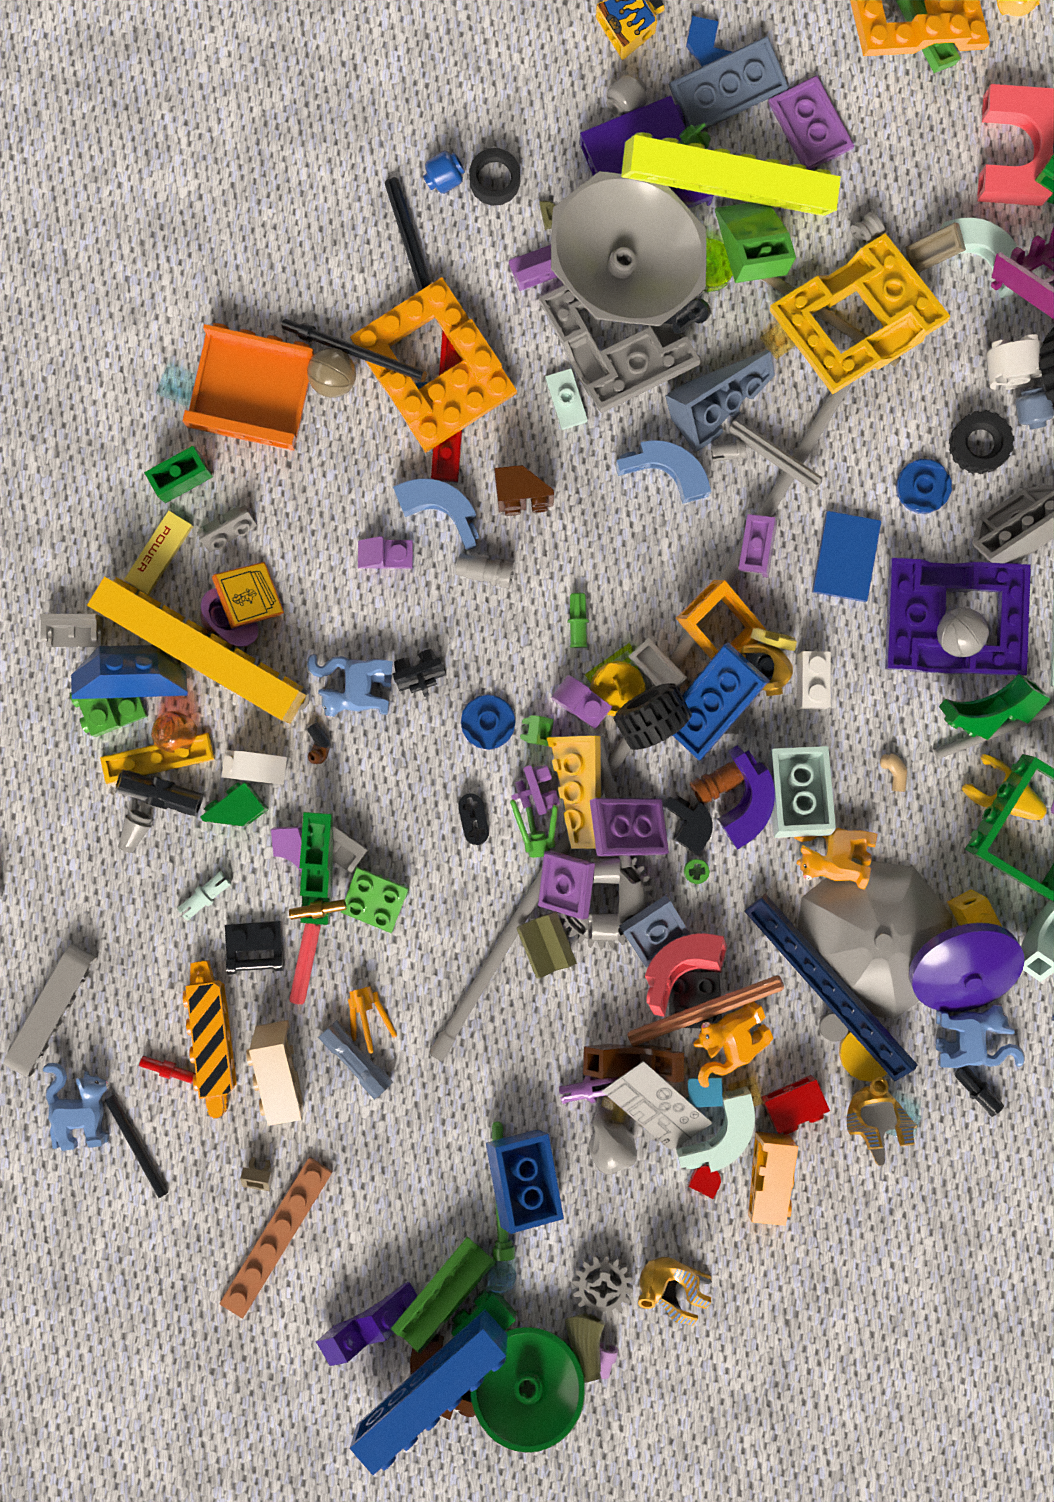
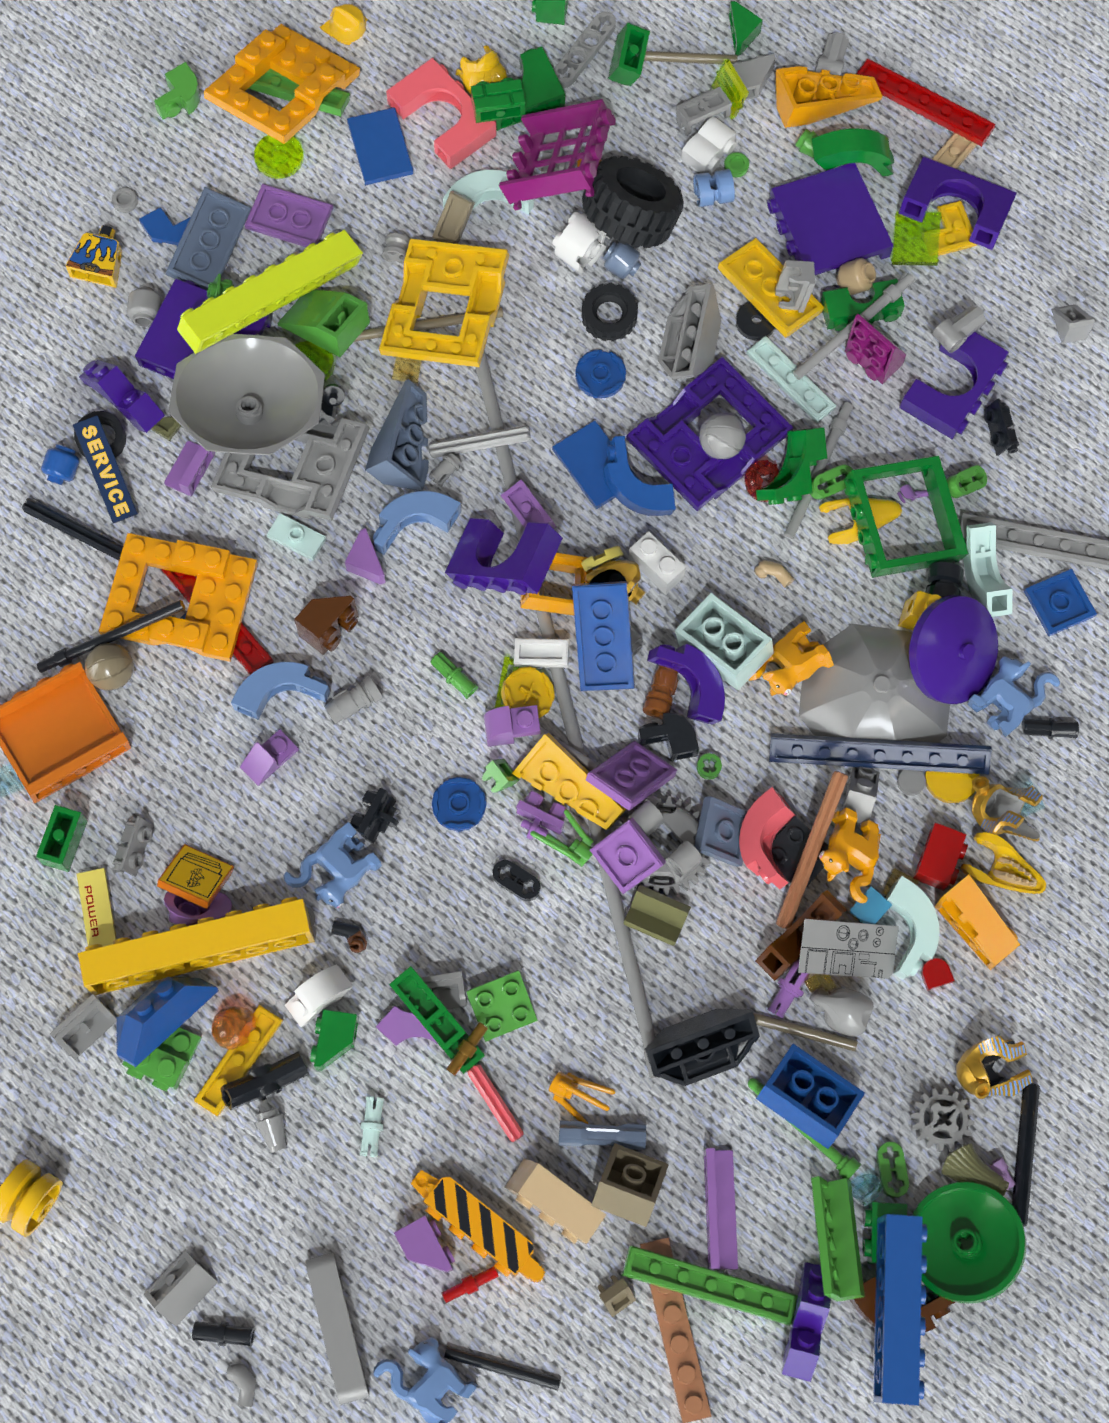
camera: 45 degrees left, 15 degrees down
black plate [224,921,284,975] -> none
black tyre [613,683,692,750] -> none
none -> dark blue tile [73,416,138,524]
none -> dark purple arch [79,360,165,433]
none -> clear neon green tile [254,135,304,179]
none -> medium lavender slope [345,528,386,585]
none -> blue tile [347,107,414,186]
none -> medium lavender slope [394,1216,455,1273]
none -> dark purple arch [445,518,563,595]
none -> dark tan brick [591,1143,669,1227]
none -> blue arch [603,436,676,516]
none -> bright green tile [622,1246,798,1326]
none -> black wedge [645,1009,760,1086]
none -> medium lavender fence [703,1148,738,1270]
none -> clear red gear [745,460,780,502]
none -> dark tan bar [753,1012,858,1052]
none -> bright green beam [810,465,853,500]
none -> light grey slope [842,767,880,823]
none -> bright green beam [877,1142,909,1198]
none -> black wheel [925,562,964,597]
none -> yellow animal [960,832,1046,894]
none -> black axle [1012,1083,1040,1227]

